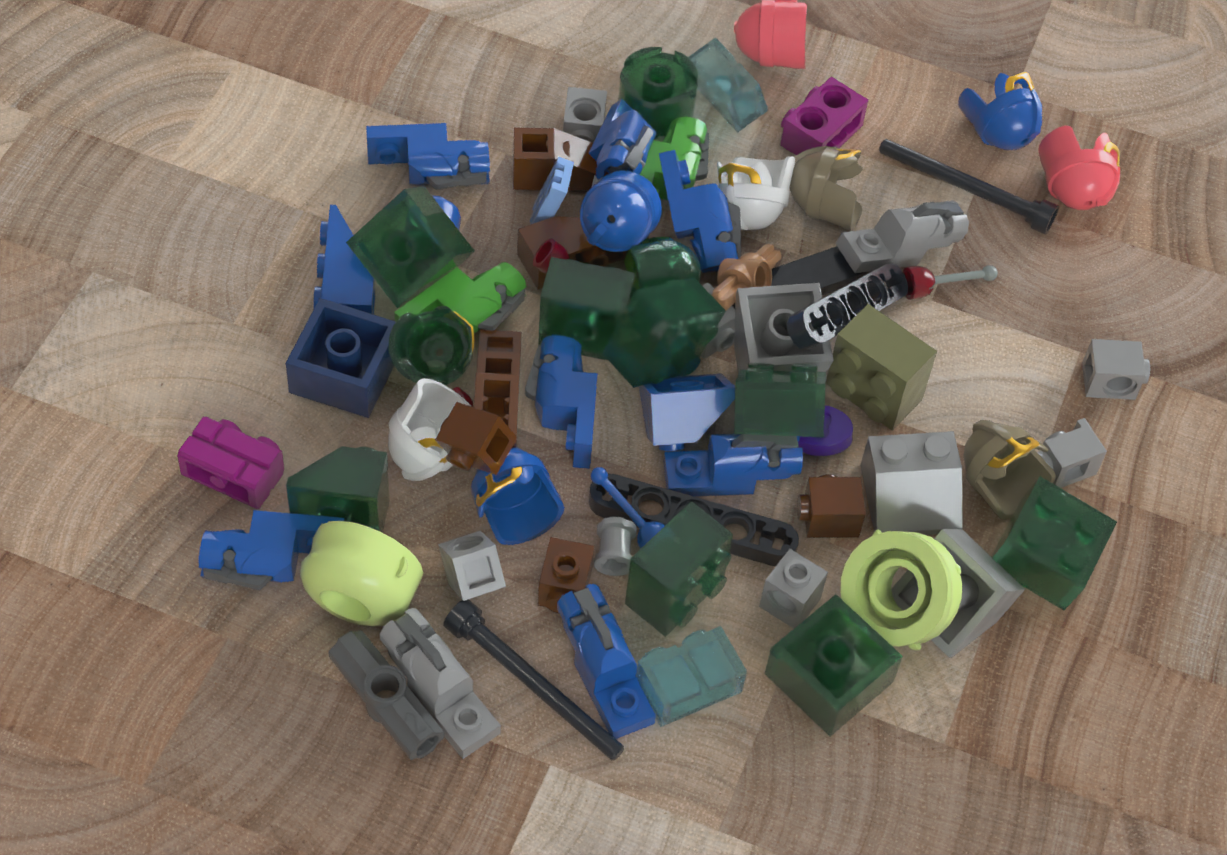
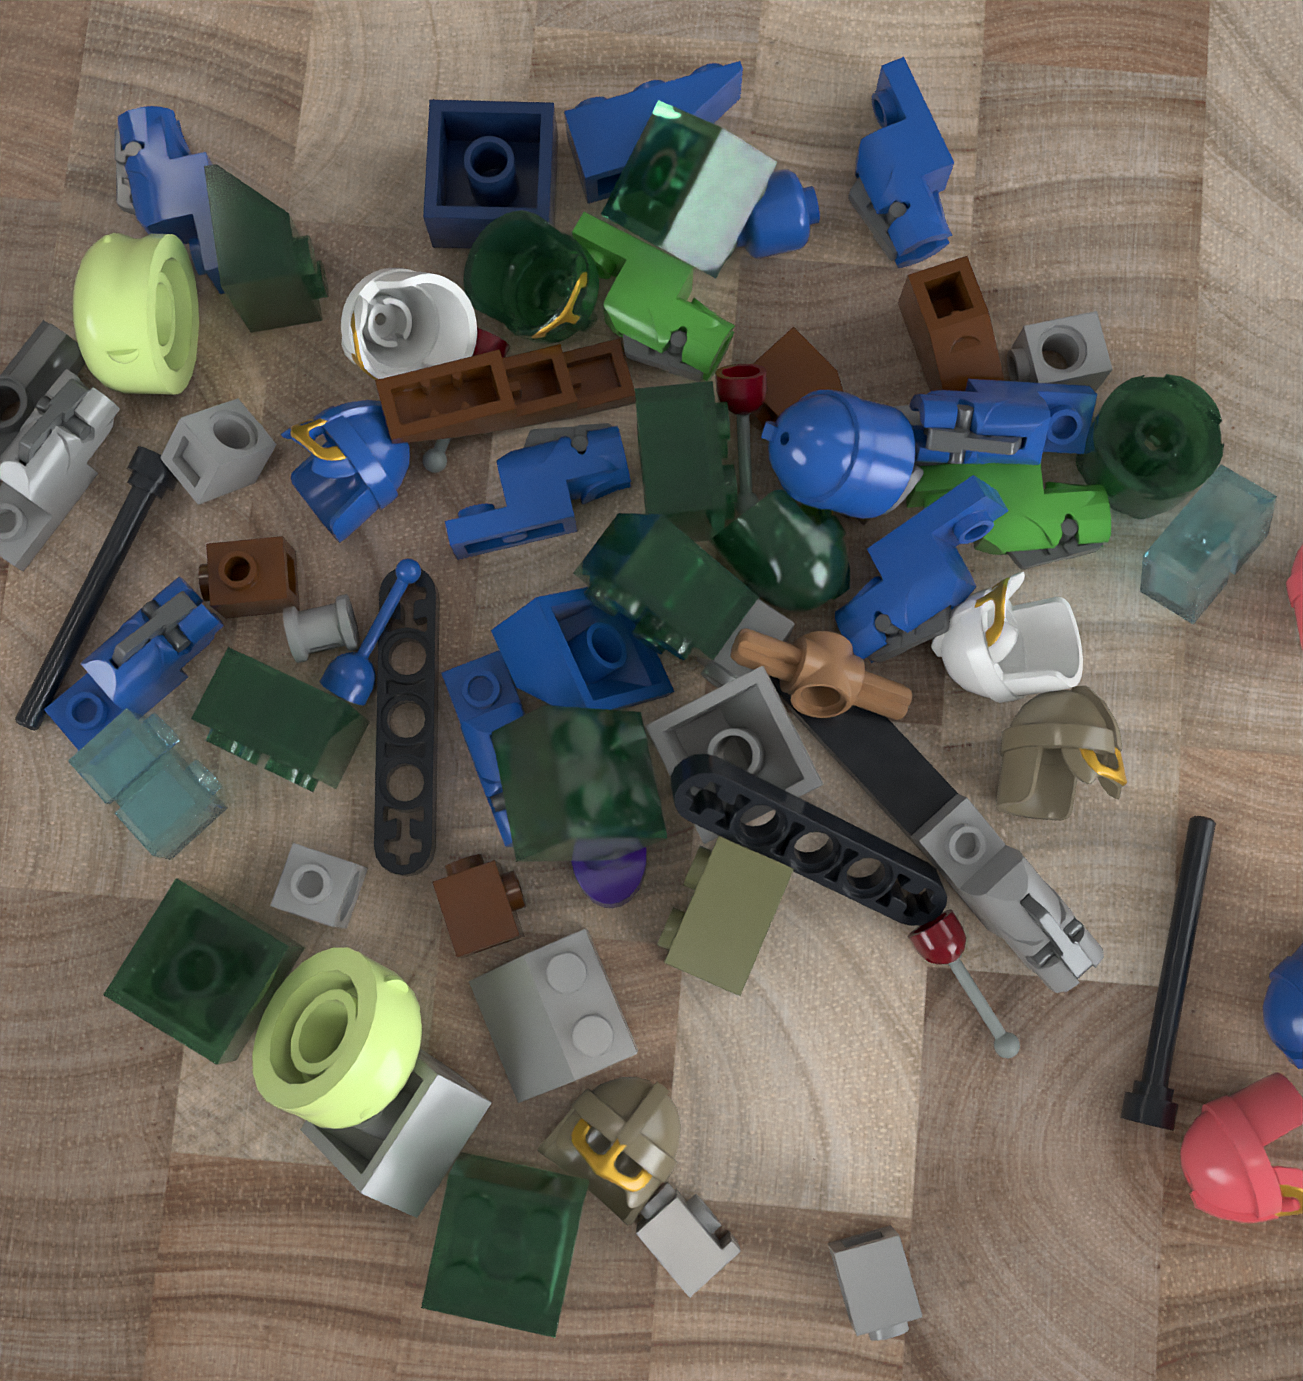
camera: 80 degrees right, 25 degrees up
magenta brick [177,416,285,509] -> none
reddish brown brick [435,402,517,475] -> none
light blue tile [530,157,574,224] -> none
magenta brick [780,76,869,155] -> none

